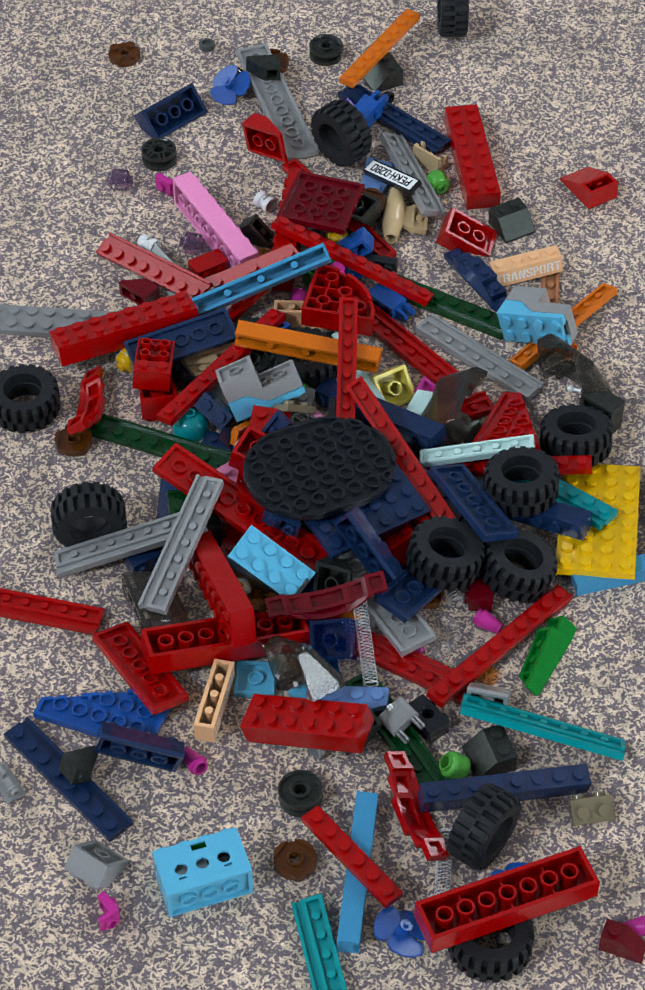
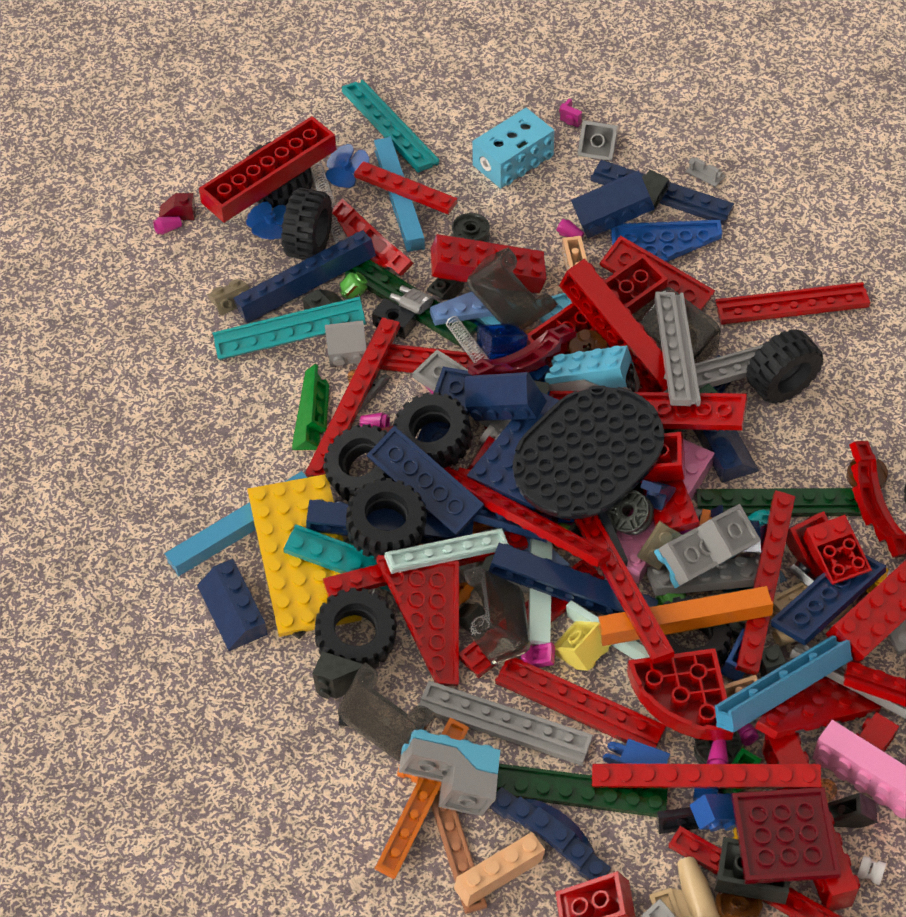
camera: 160 degrees right, 5 degrees up
reddish brown plate [274,839,317,882] -> none

